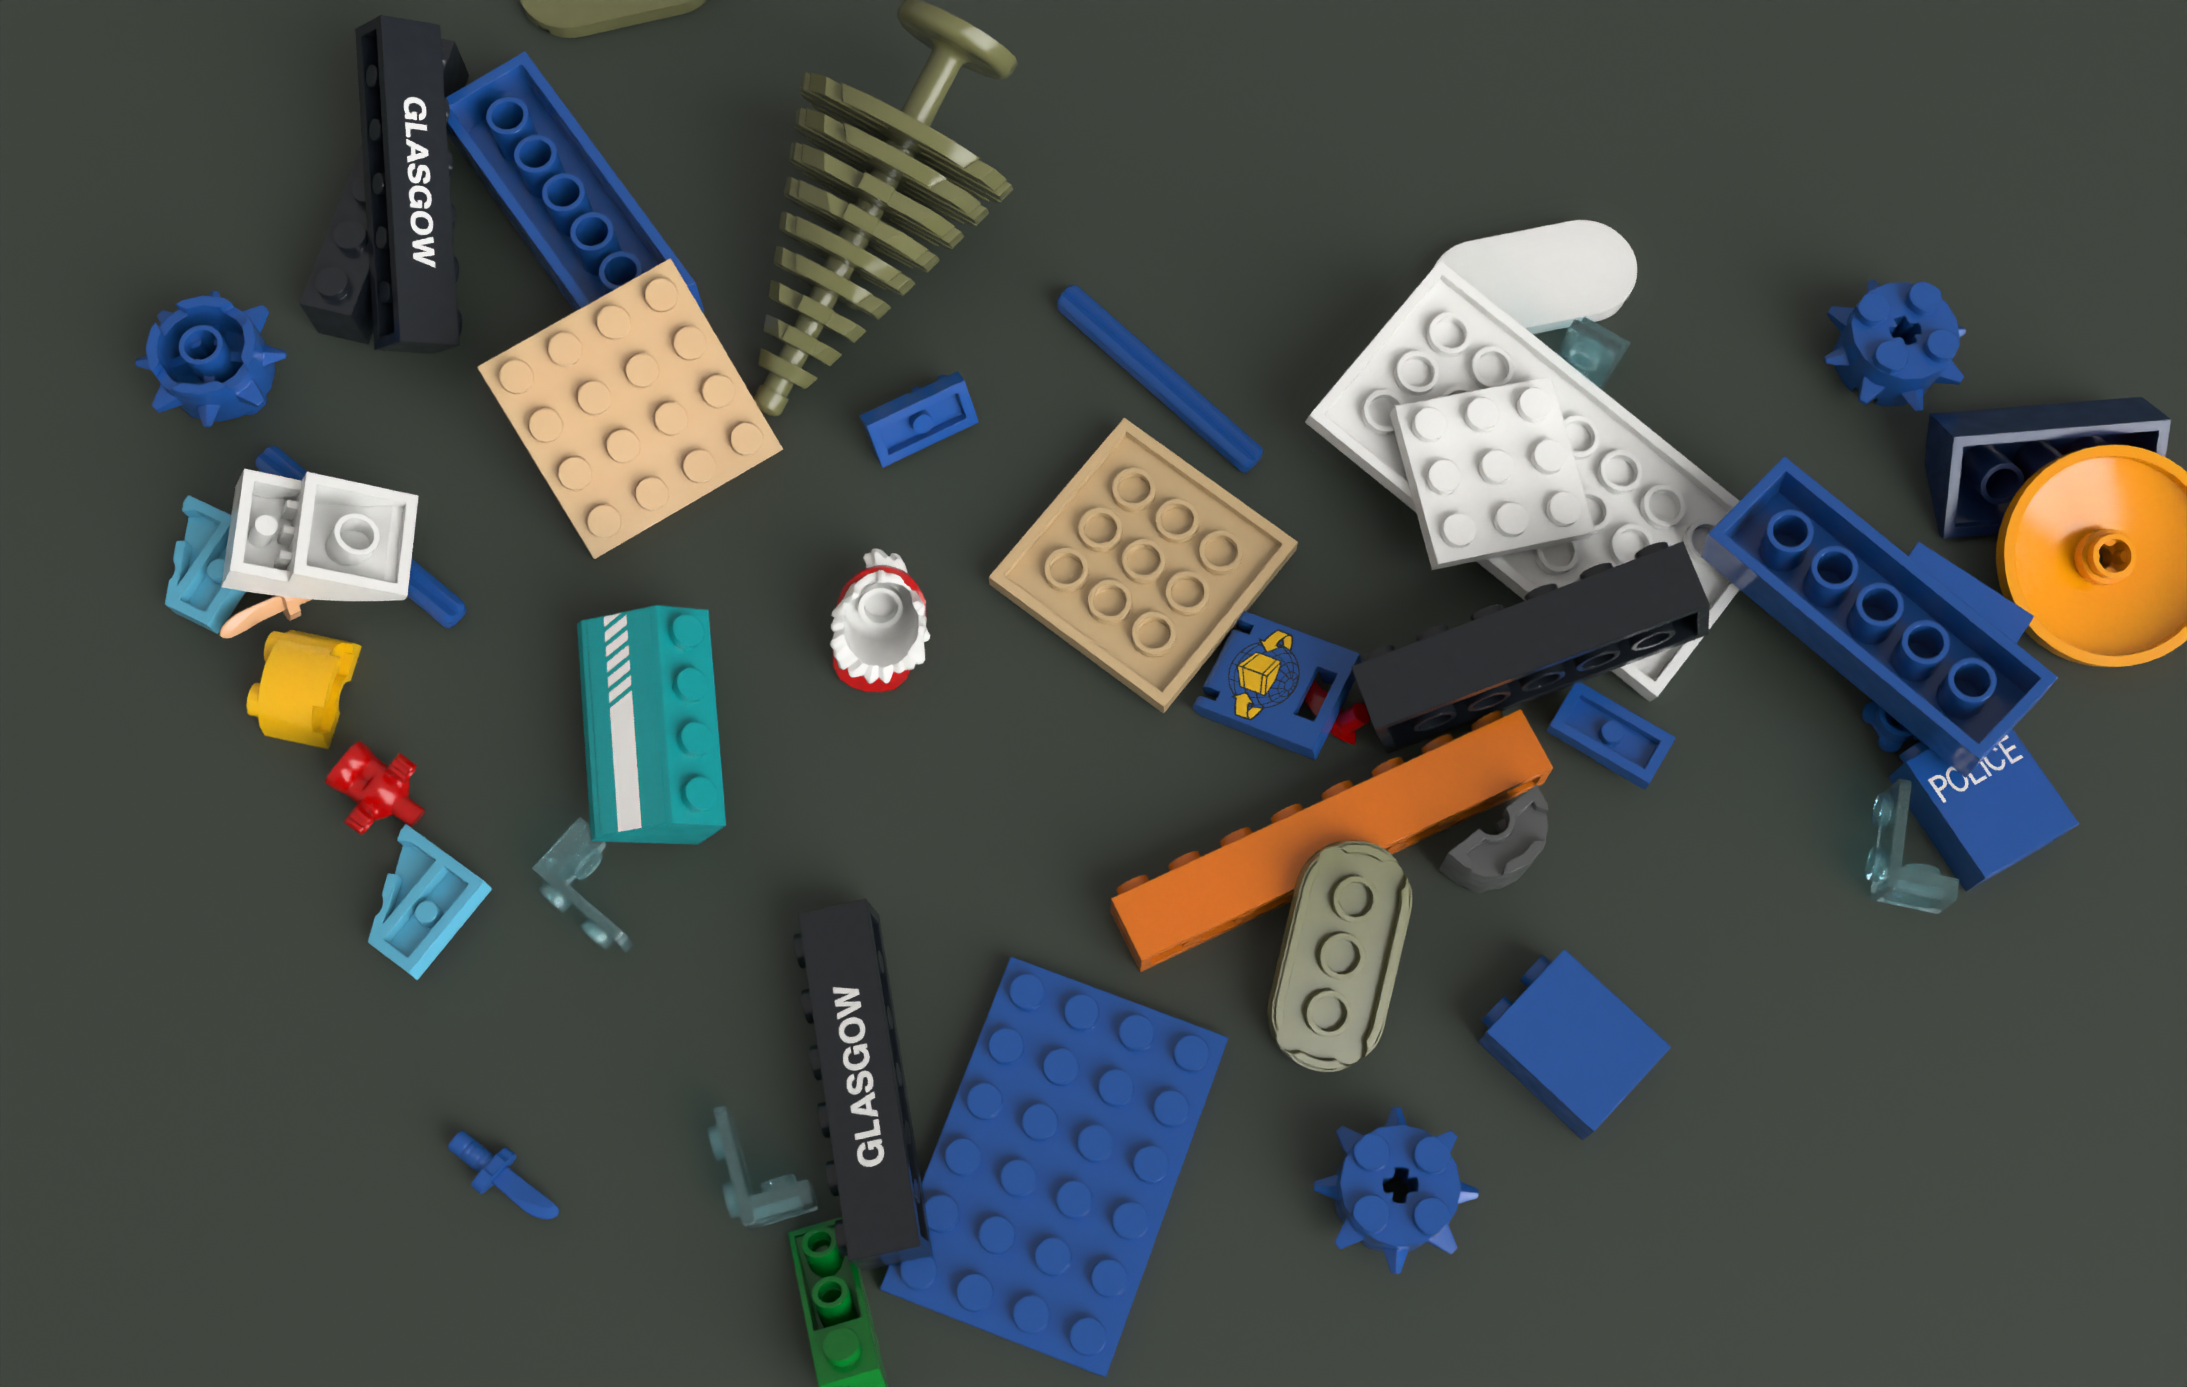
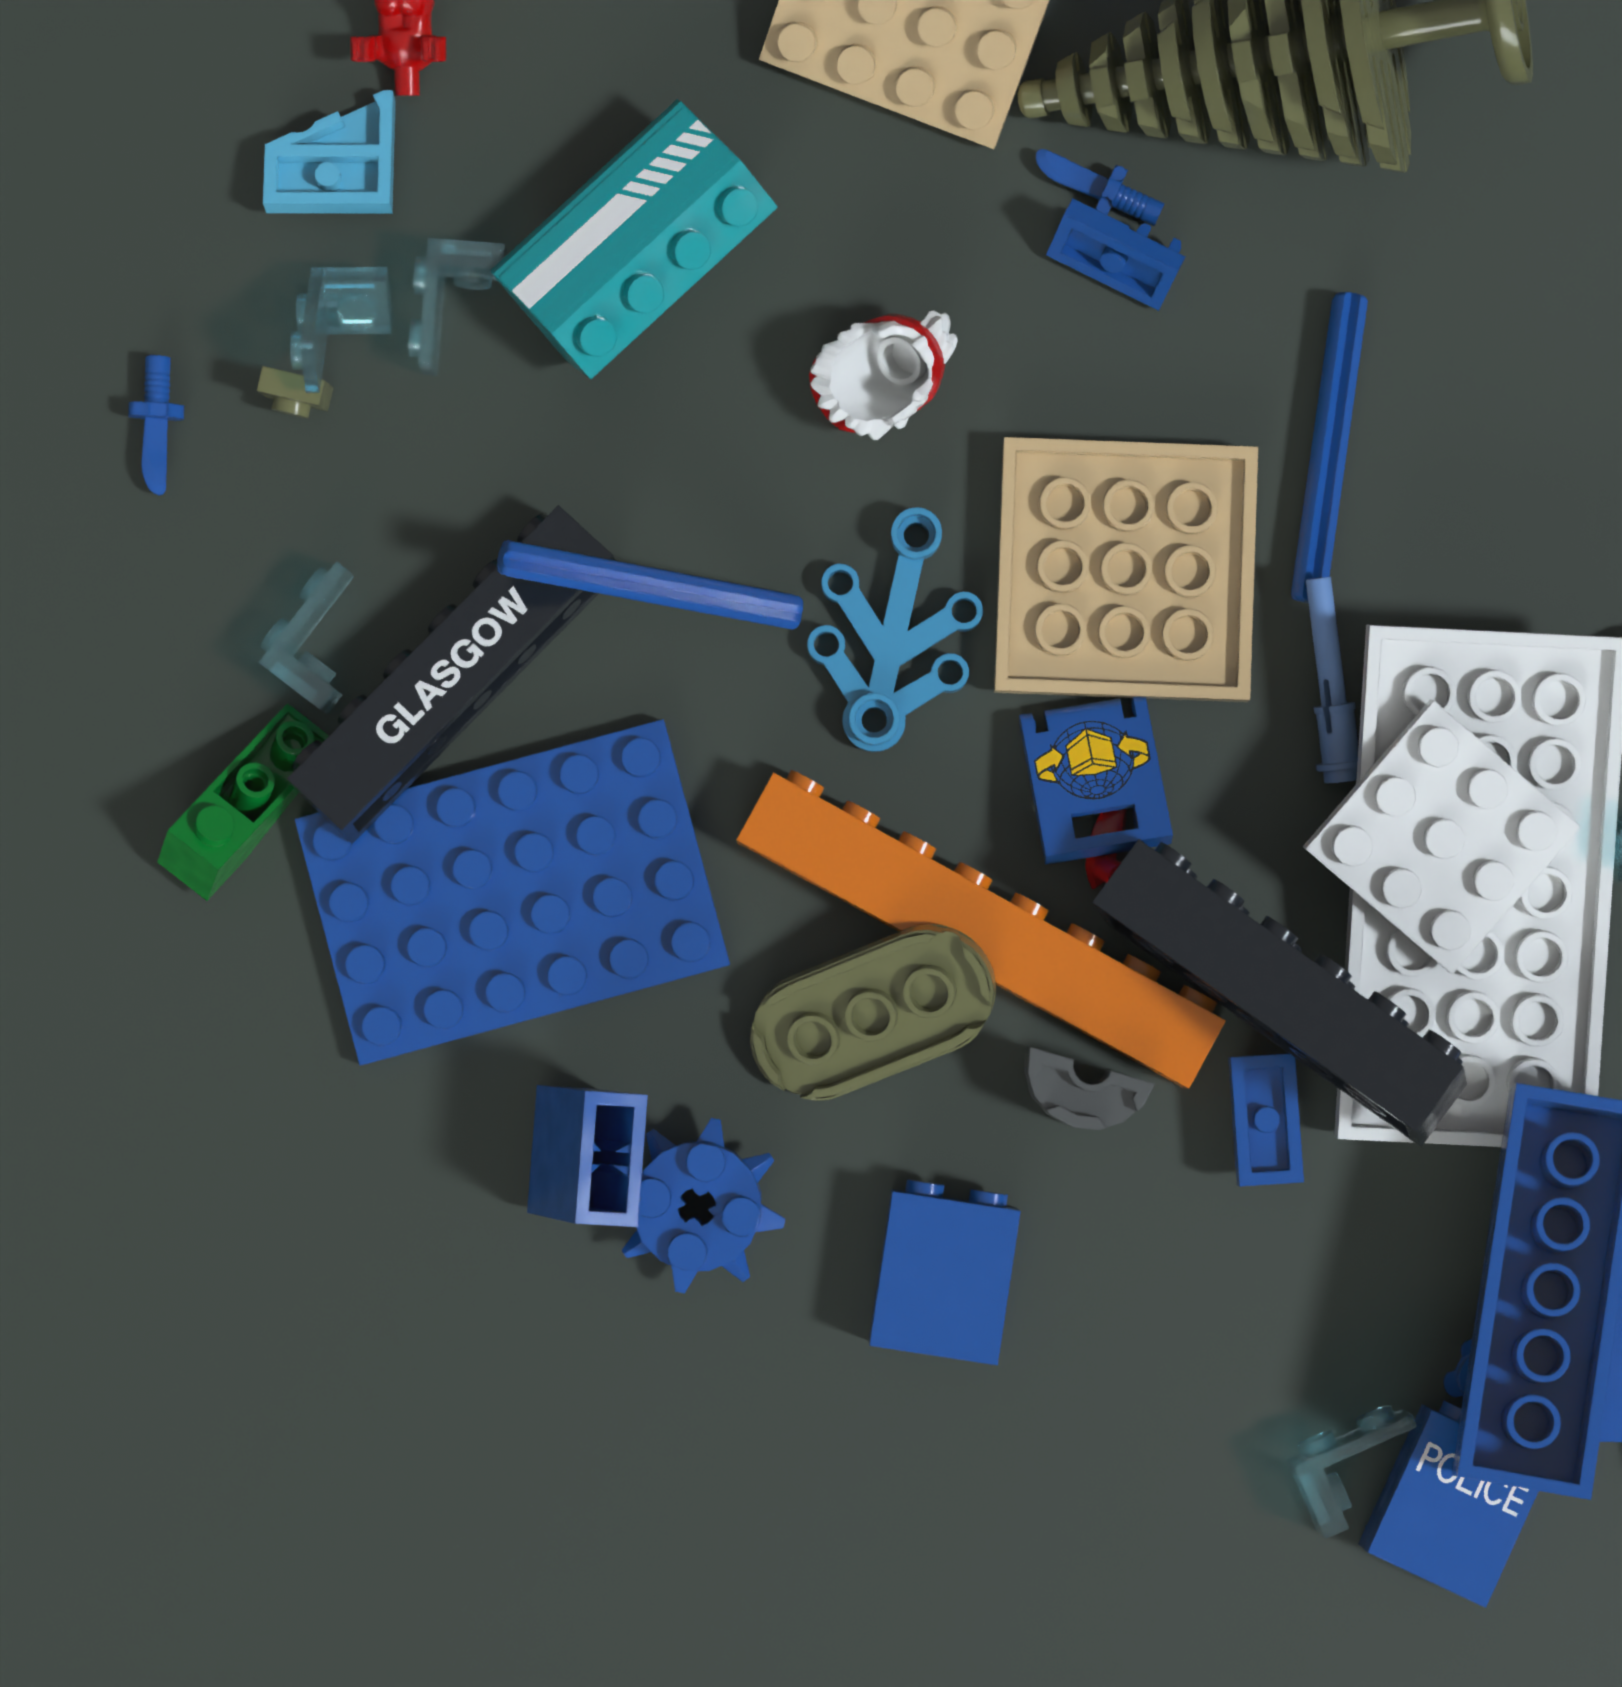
camera: 55 degrees right, 15 degrees up
none -> olive plate [257,366,334,419]
none -> clear light blue bracket [290,267,393,393]
none -> blue axle [497,540,803,630]
none -> blue brick [527,1085,648,1227]
none -> dark azure plant [807,507,983,752]
none -> blue piece [1035,149,1165,226]
none -> medium blue pin [1306,577,1359,783]

